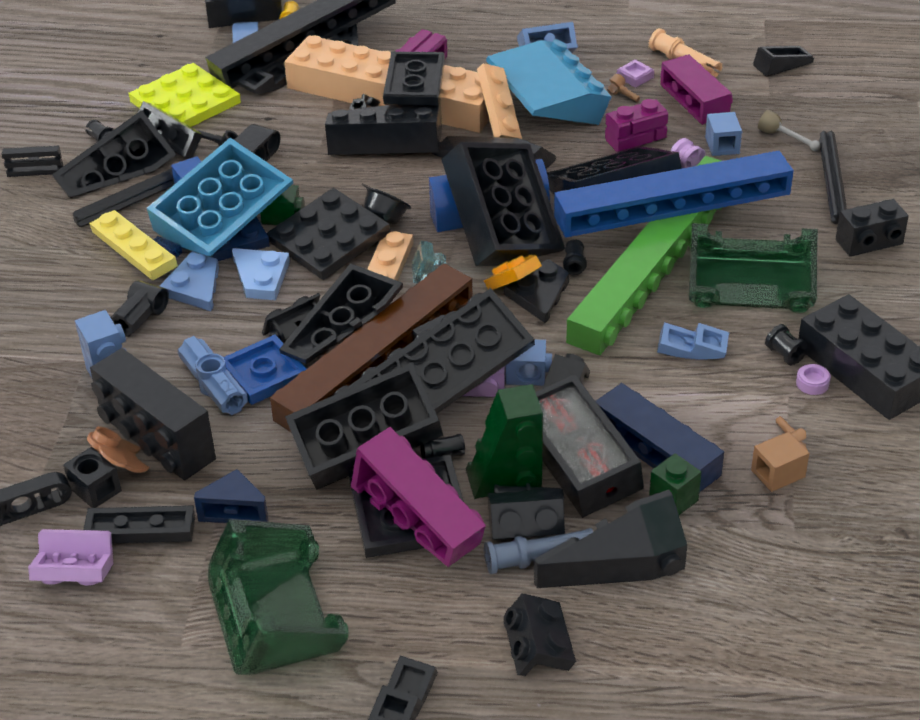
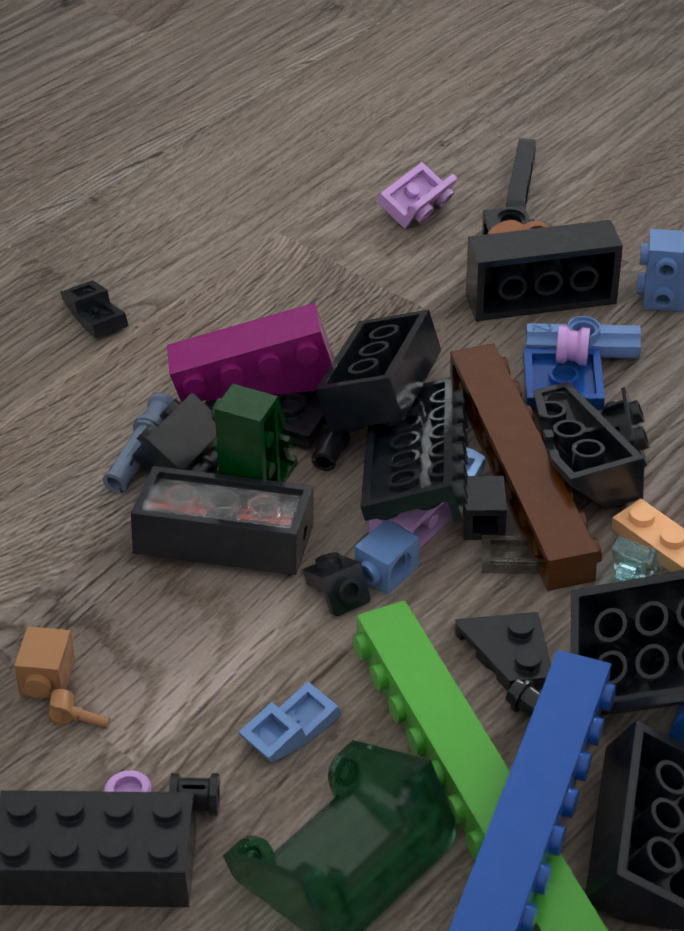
camera: 125 degrees right, 0 degrees up
black plate [83,505,196,544] -> none
dark blue slope [194,469,269,526] -> none
clear green windscreen [208,519,349,675] -> none
light orange wing [484,255,542,290] -> none
black bracket [504,593,576,676] -> none
black wedge [534,490,688,588] -> none
dark blue brick [596,383,724,493] -> none
dark green brick [649,453,702,515] -> none
none -> lavender wheel [556,325,590,366]

